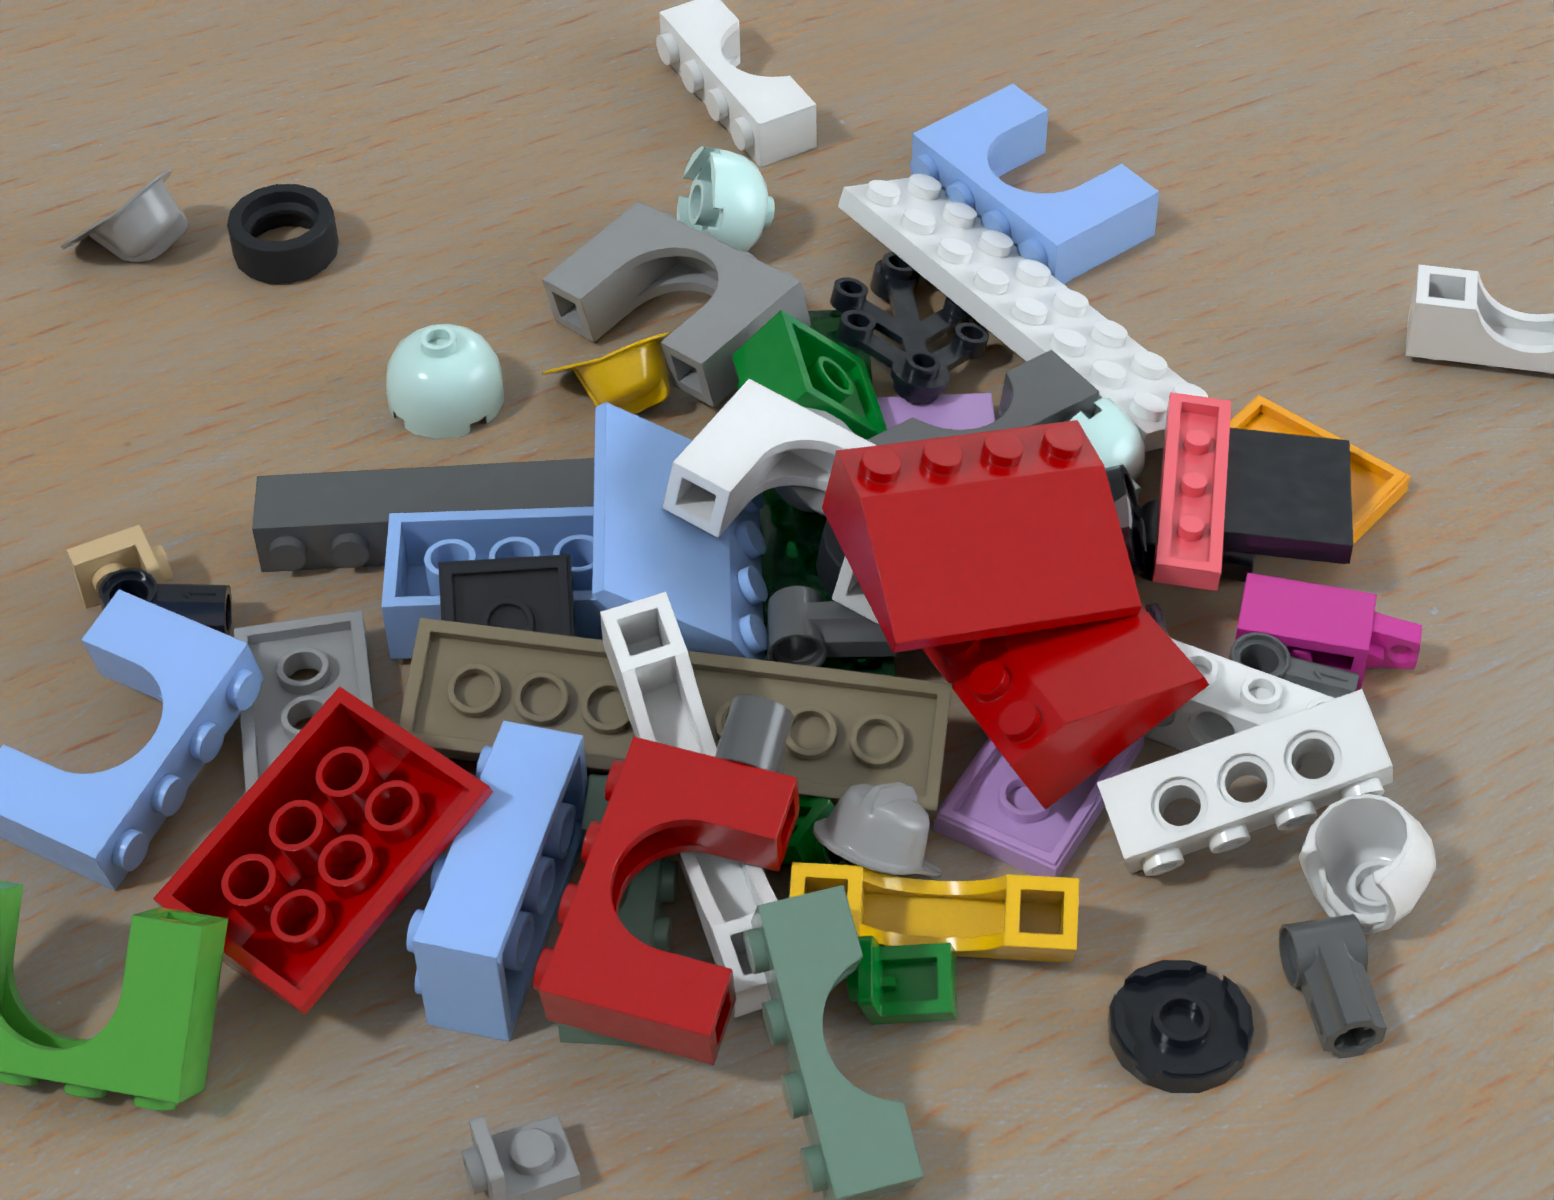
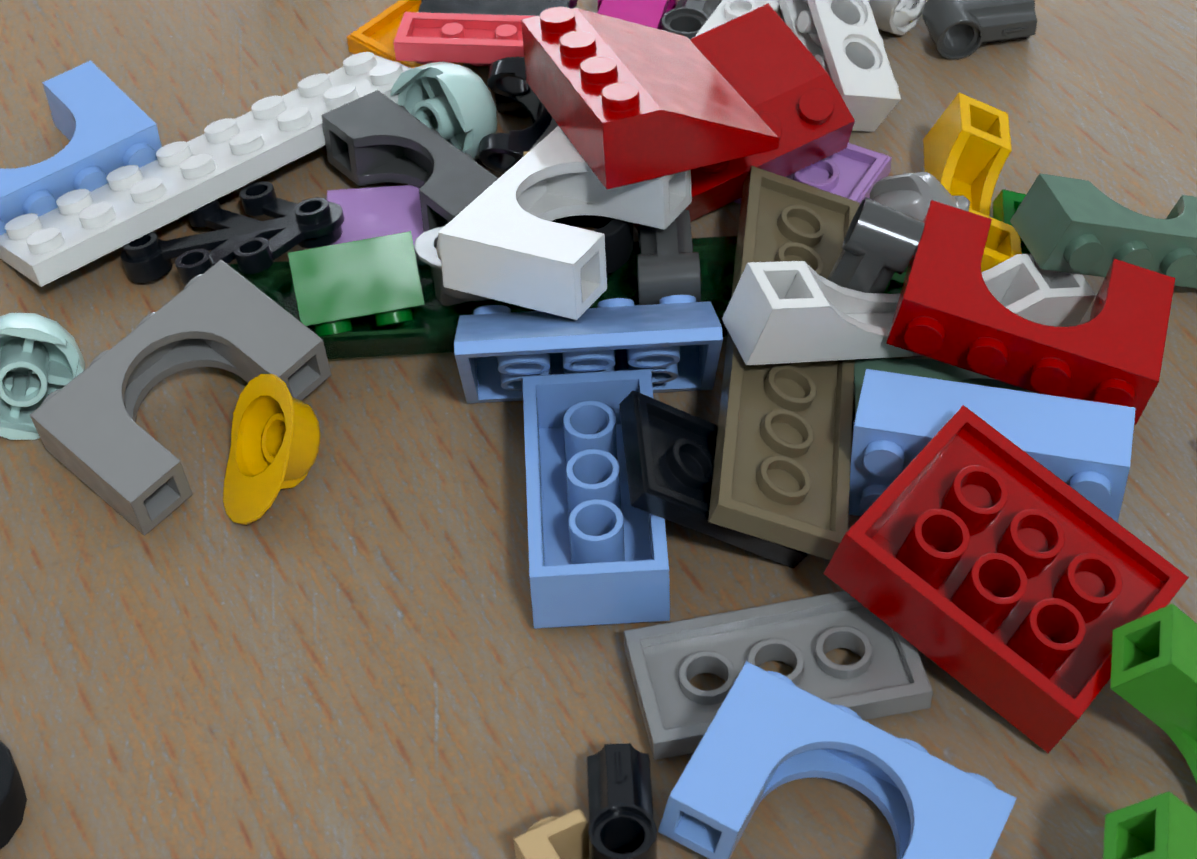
camera: 90 degrees left, 0 degrees up
dark grey brick [252,458,594,572] -> none
light aqua cylinder [386,324,504,439] -> none
black tile [1108,960,1254,1093] -> none

